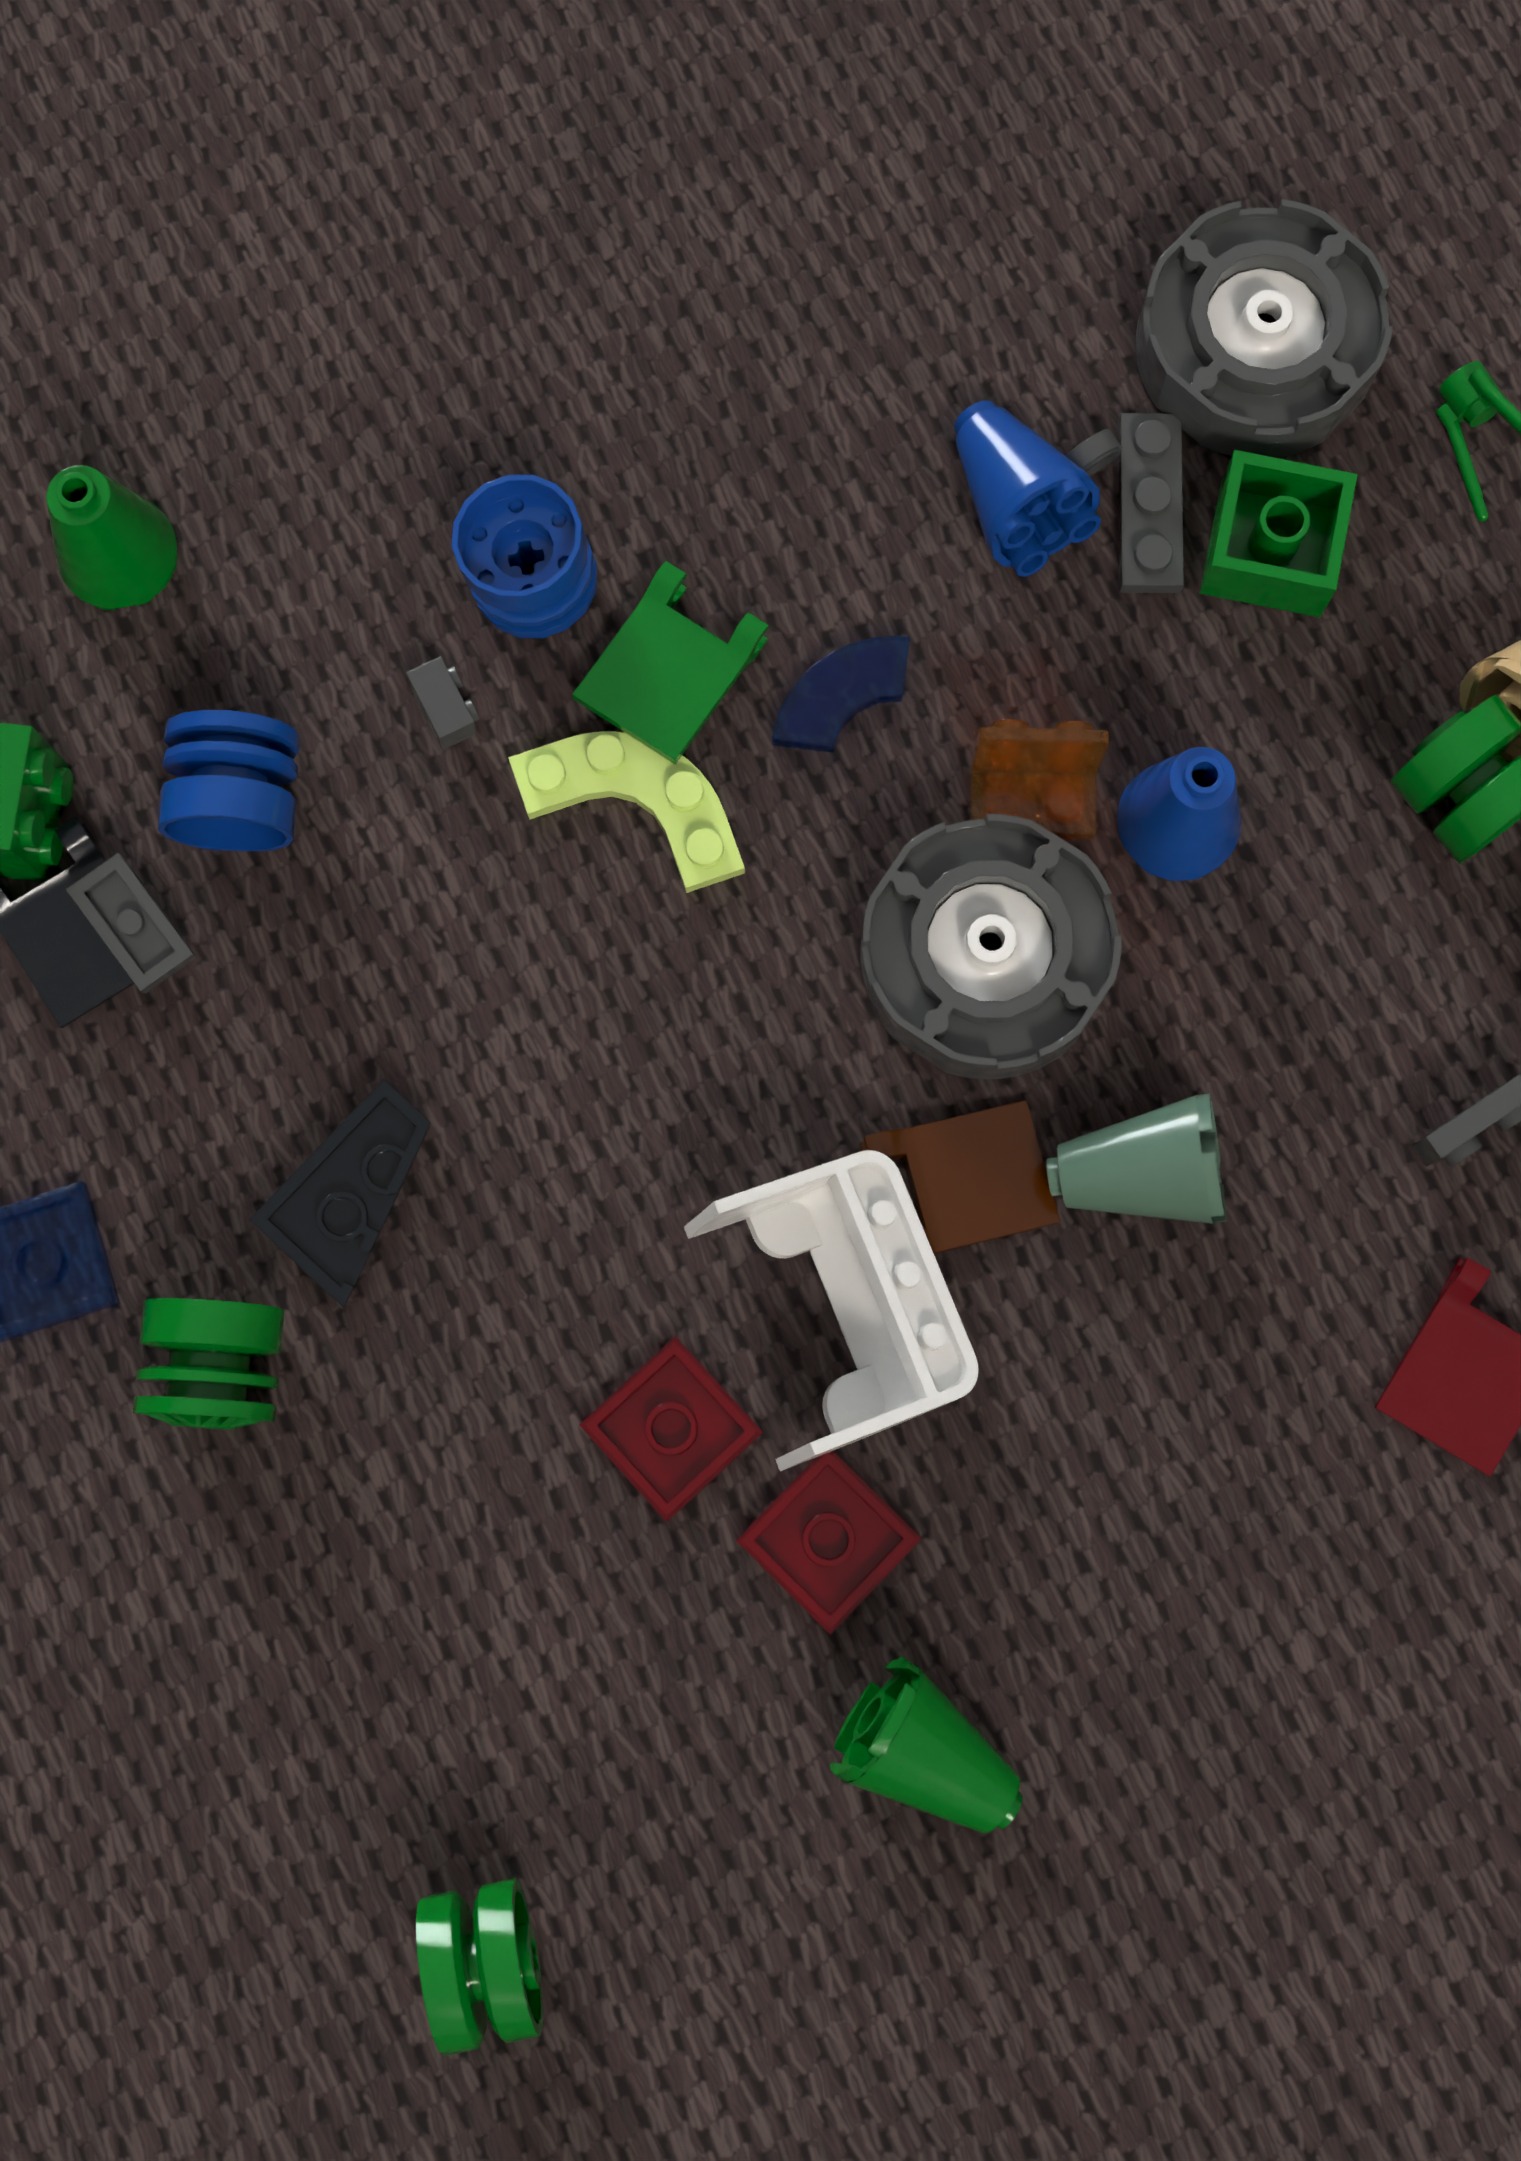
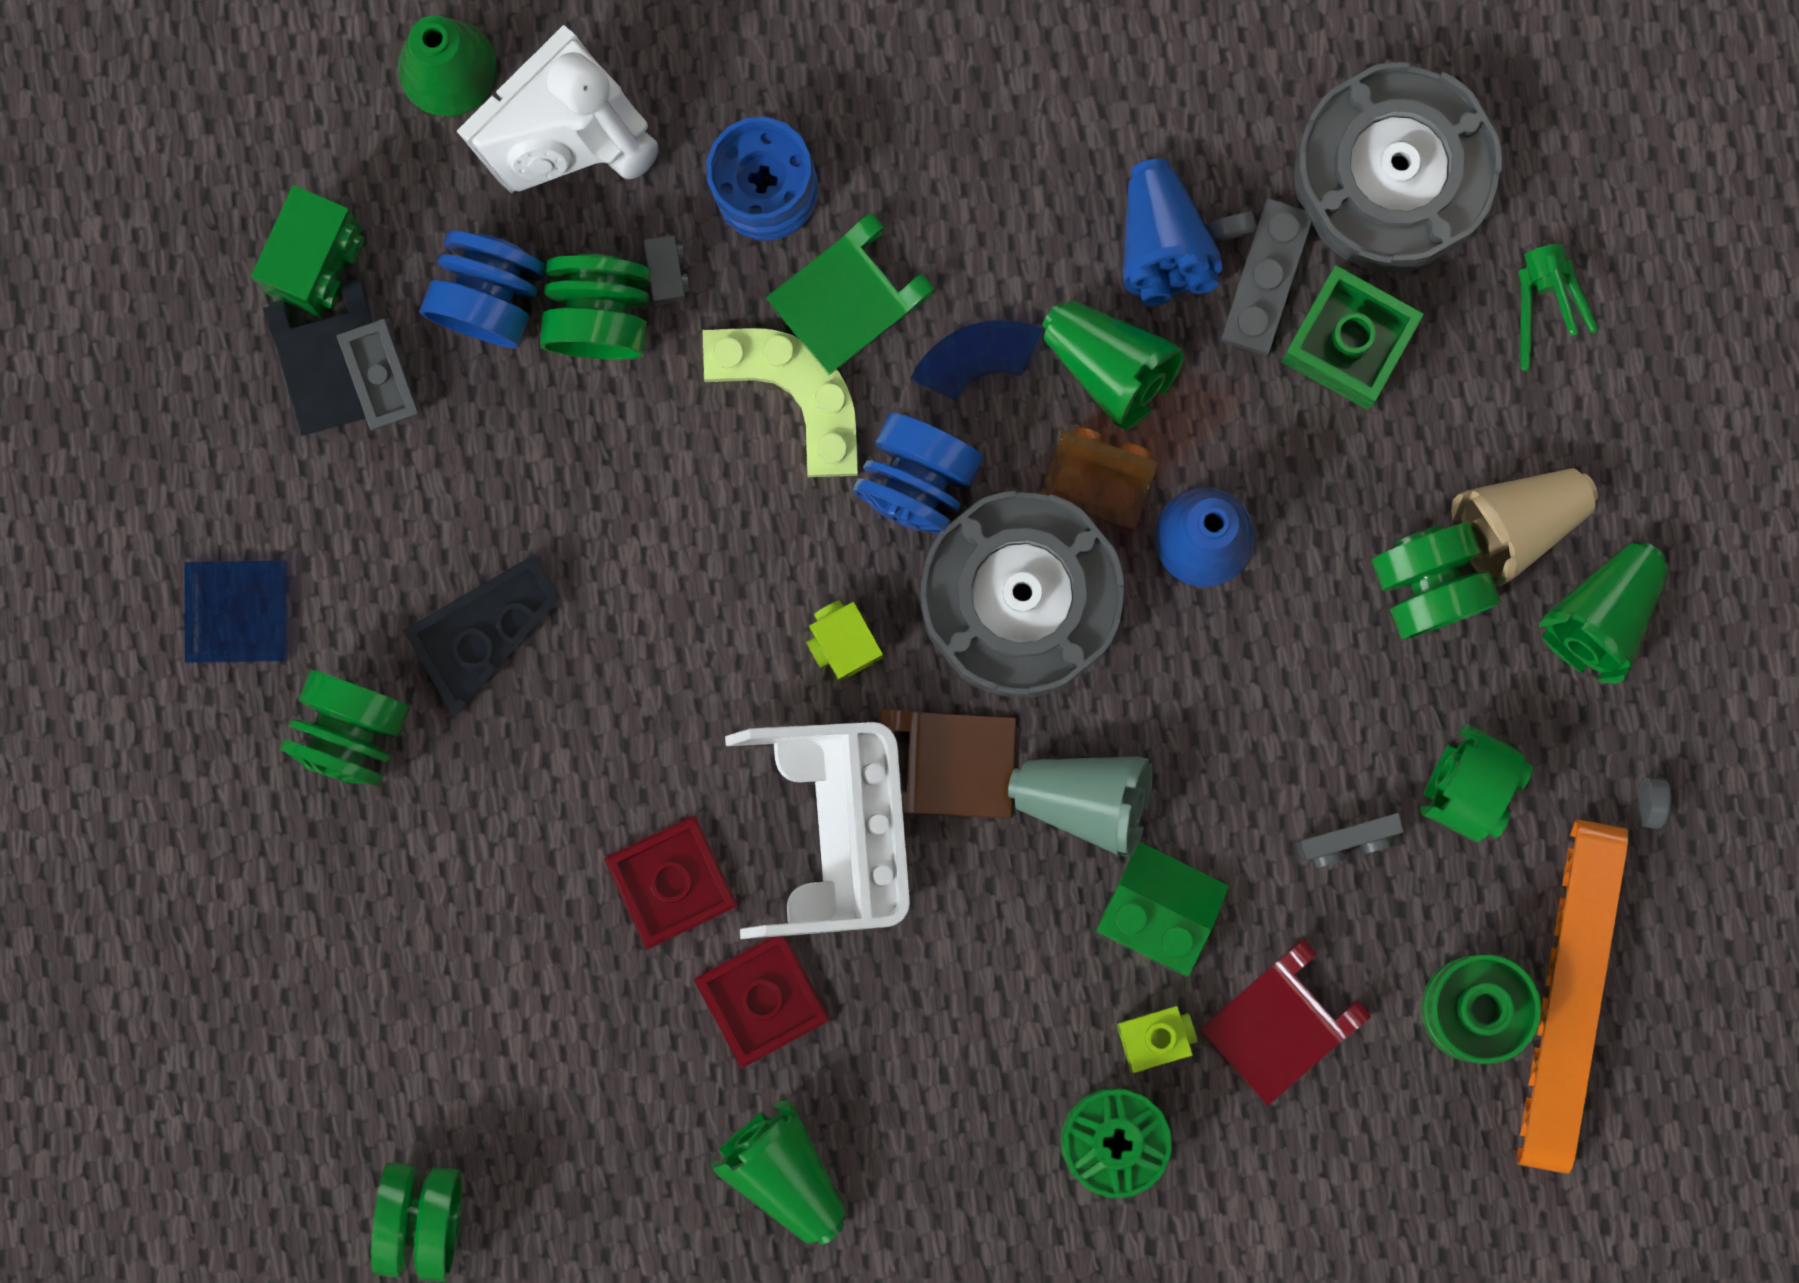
camera: 15 degrees right, 5 degrees up
none -> white piece [457,25,659,194]
none -> green wheel [540,254,651,360]
none -> lime brick [806,600,883,683]
none -> blue wheel [853,413,984,535]
none -> green cone [1043,300,1184,431]
none -> green wheel [1060,1088,1171,1198]
none -> green slope [1094,842,1229,977]
none -> lime brick [1116,1006,1197,1073]

